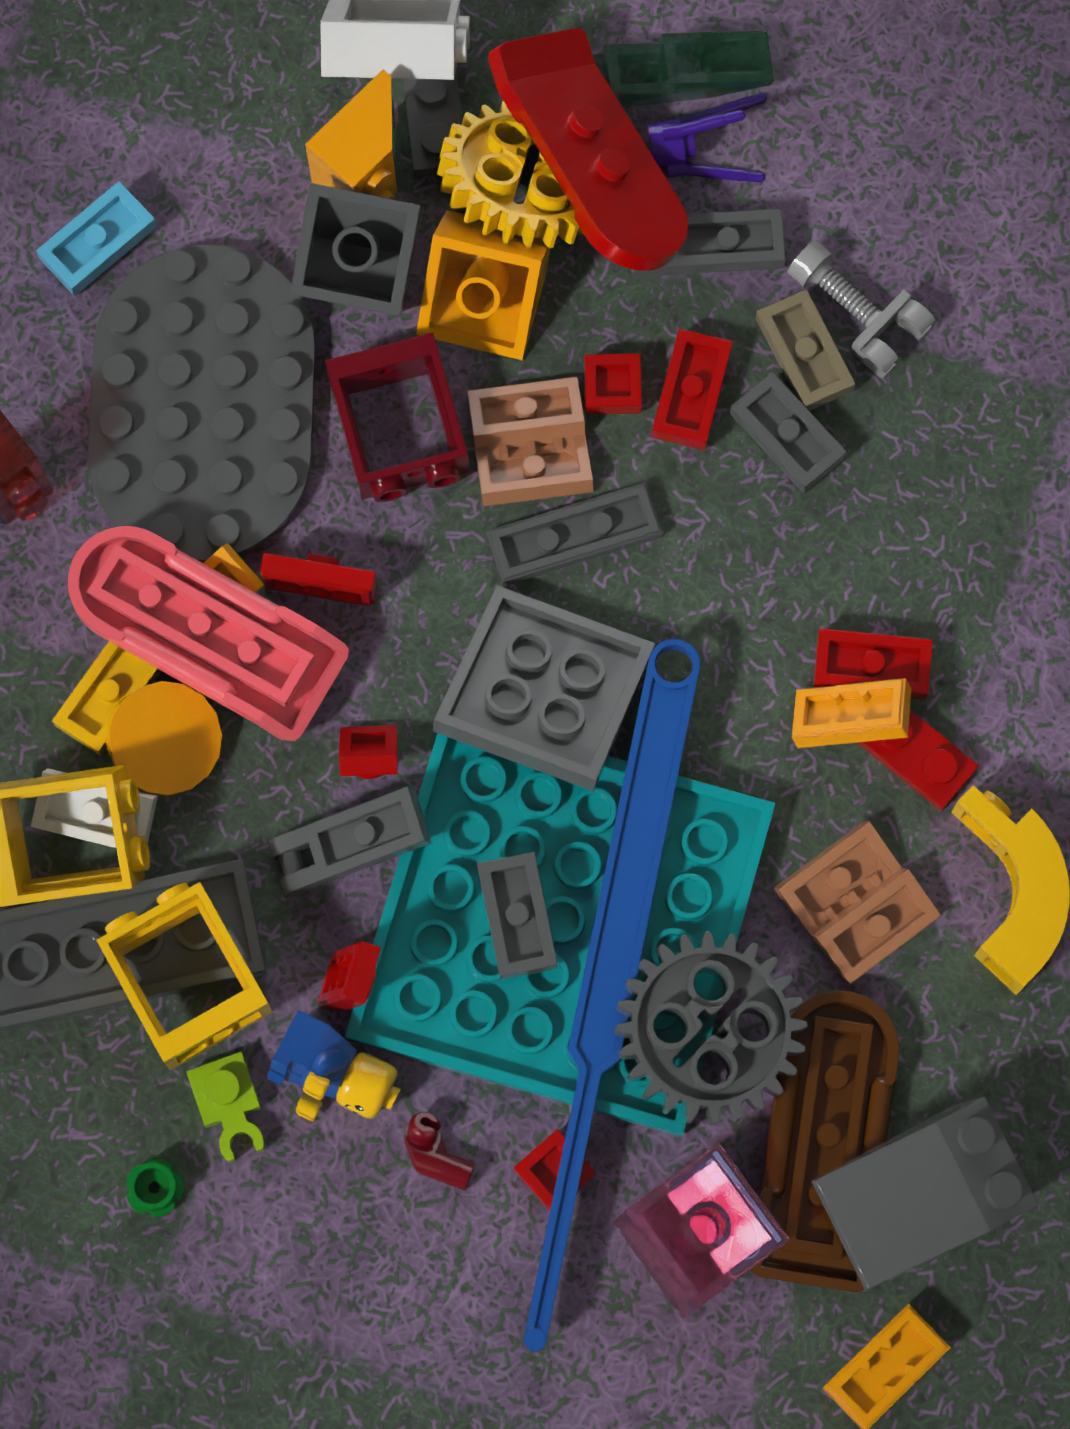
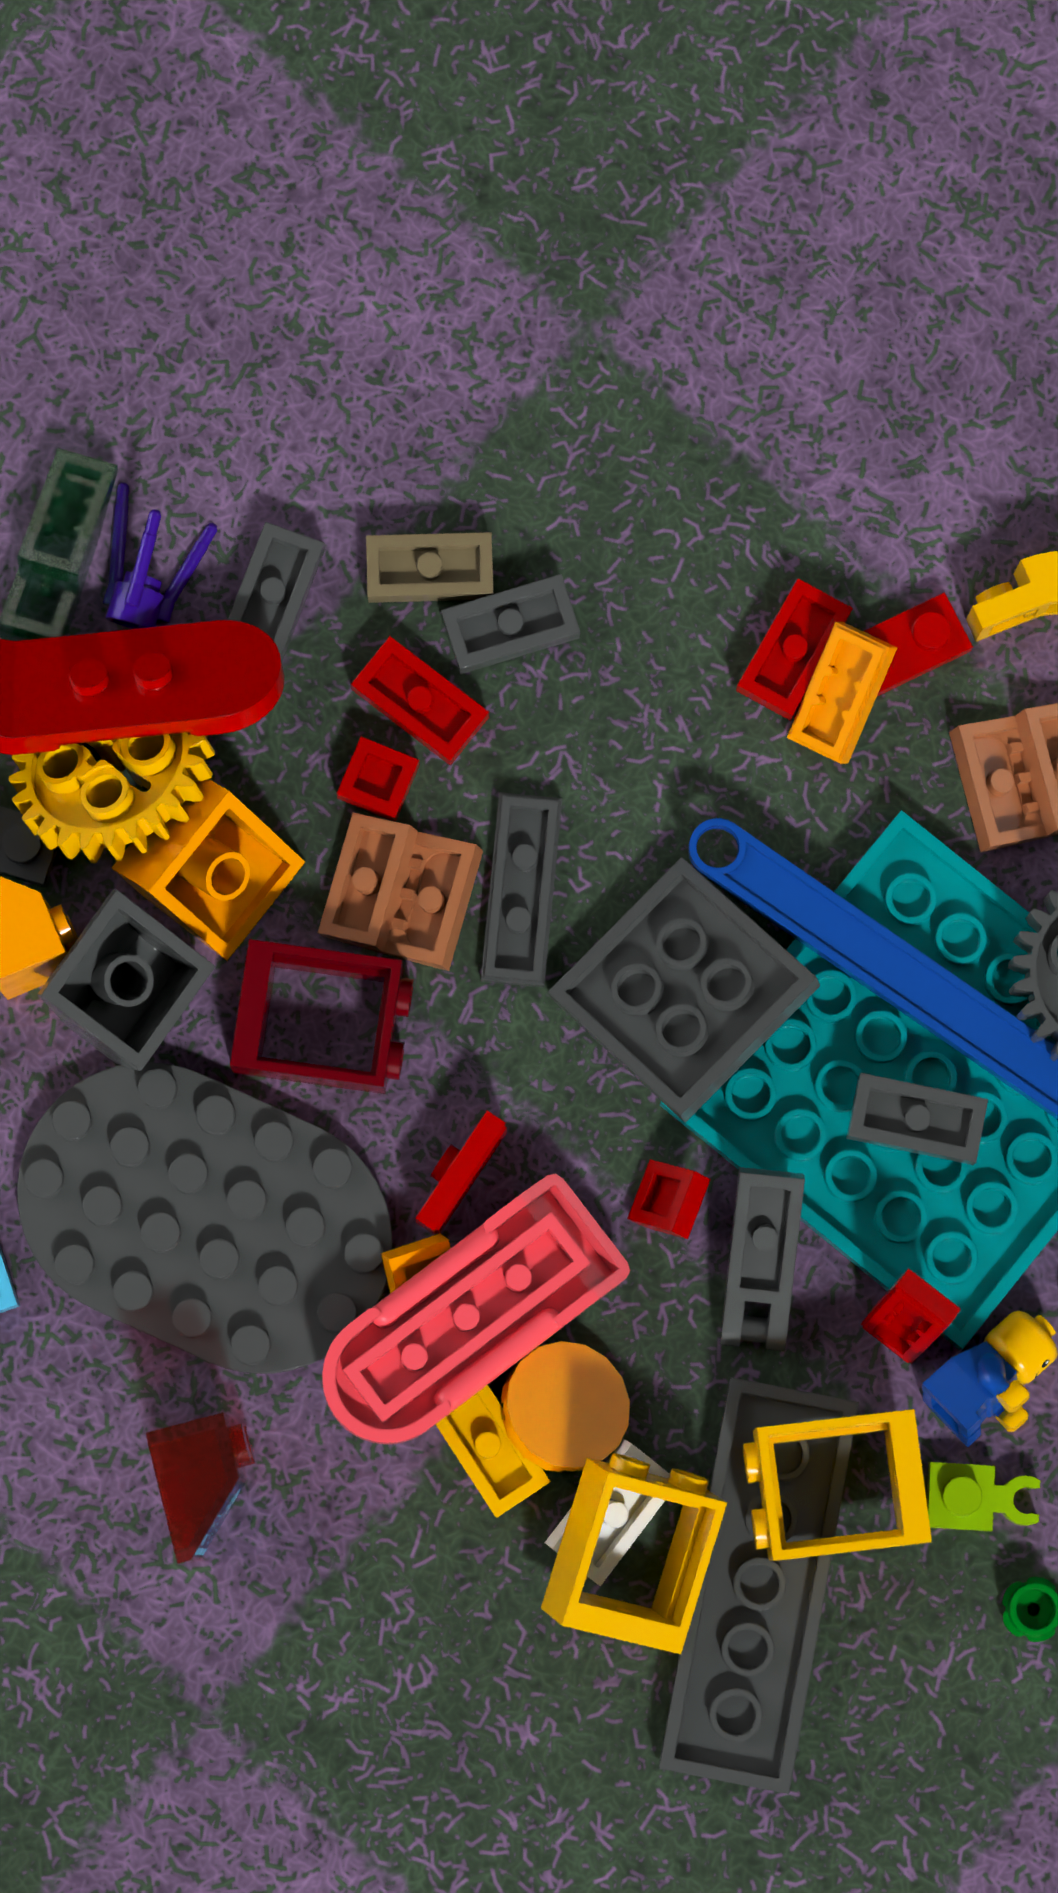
camera: 70 degrees left, 5 degrees up
light grey bar [787,240,935,379] -> none

